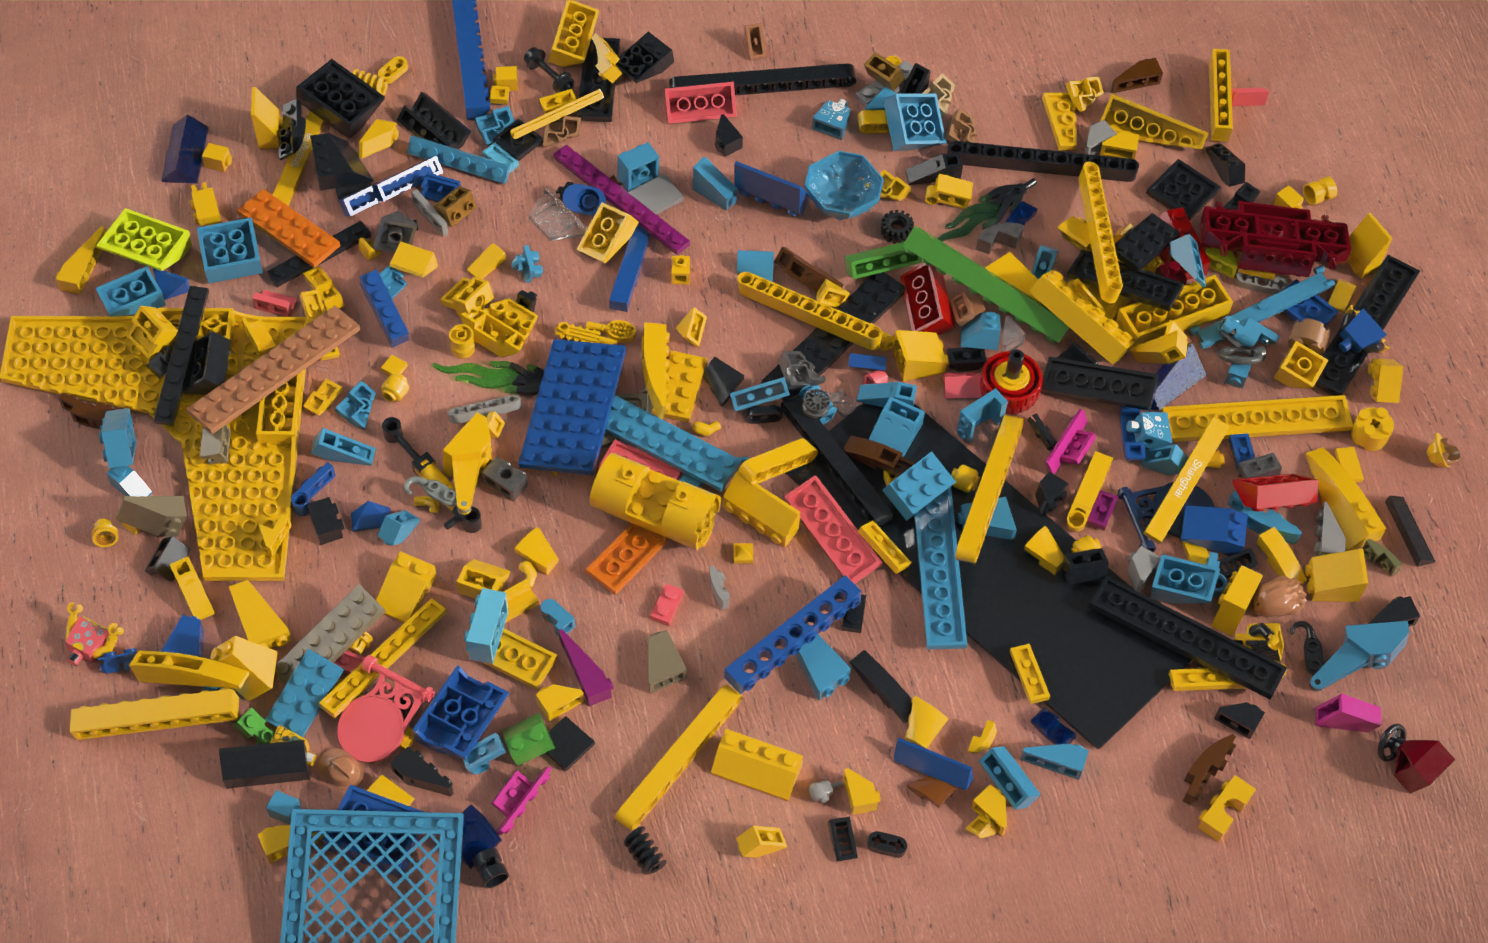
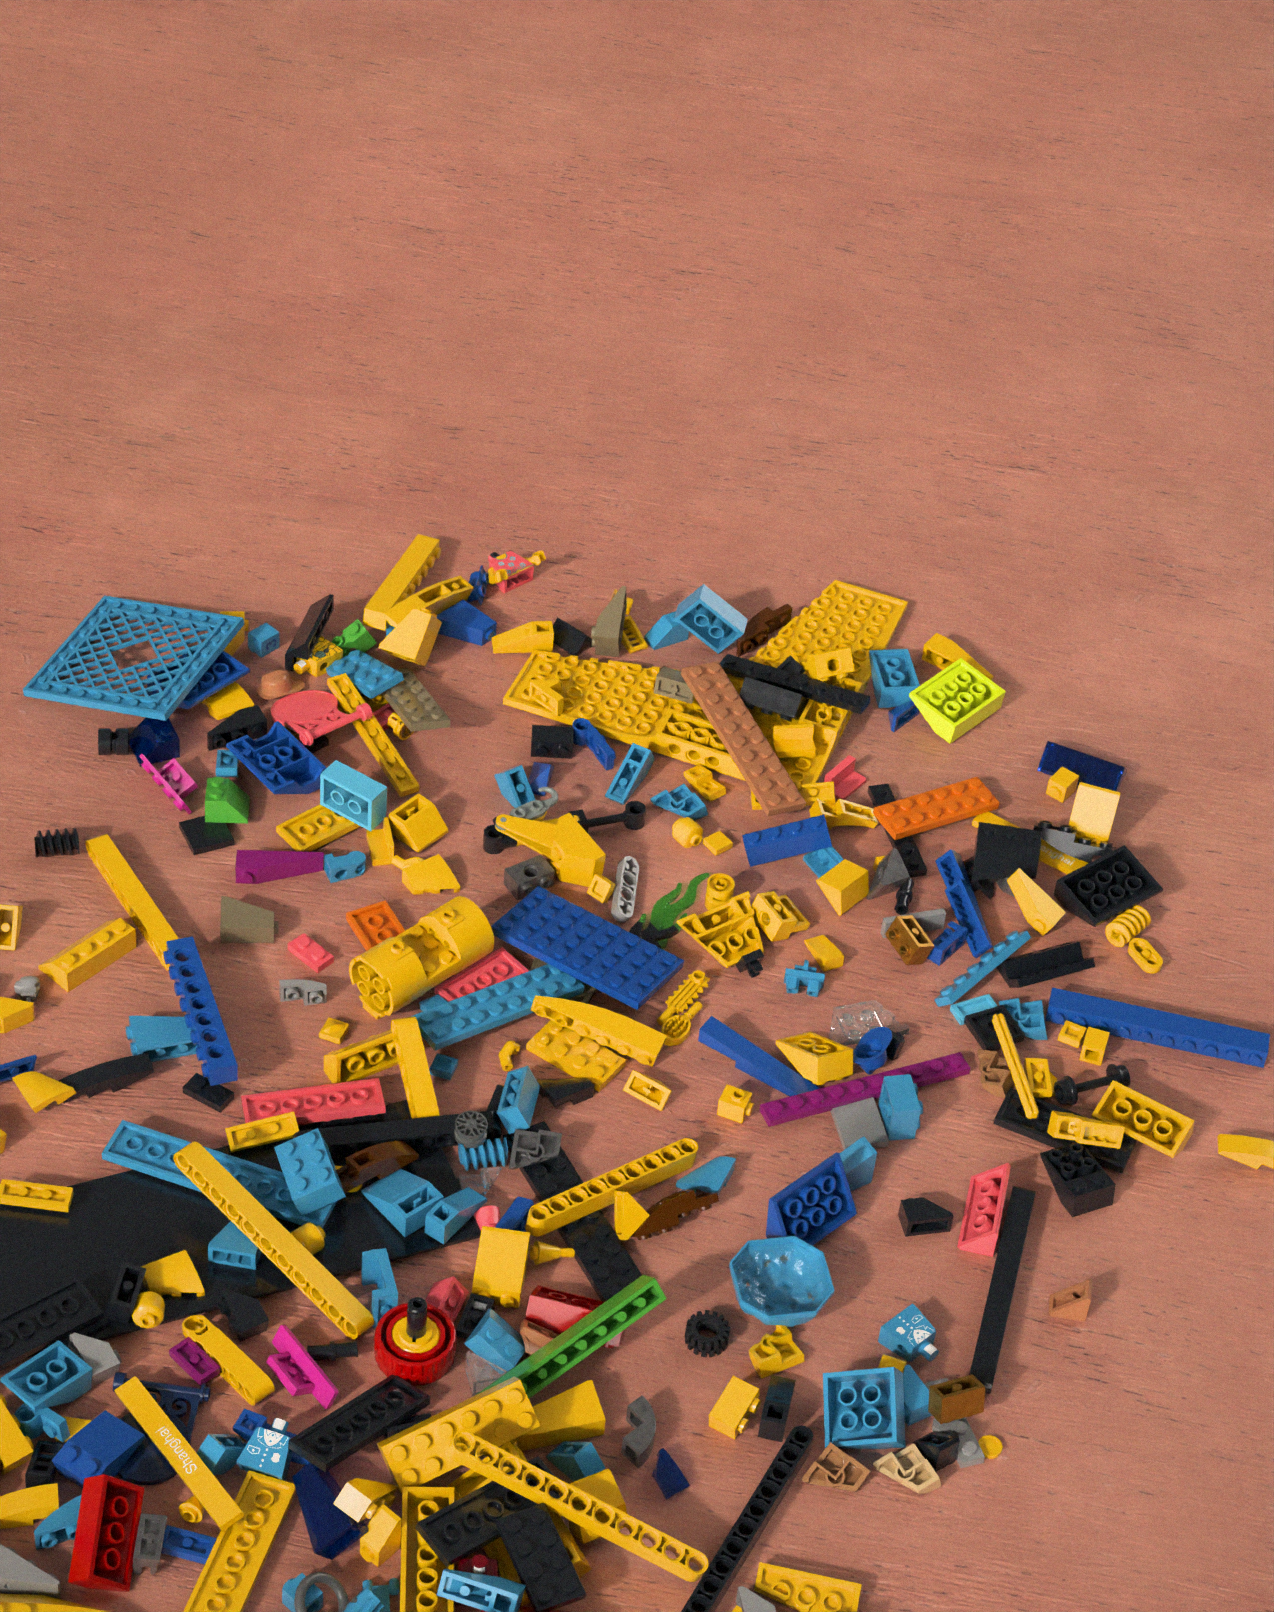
camera: 110 degrees right, 15 degrees down
yellow hinge [189,182,222,227] -> none
dark azure slope [197,218,263,284] -> none
yellow slope [229,580,292,649] -> none
yellow slope [376,551,437,623] -> none
yellow slope [536,684,584,722] -> none
bright green brick [845,242,922,279] -> none
clear green piece [938,178,1037,242] -> none

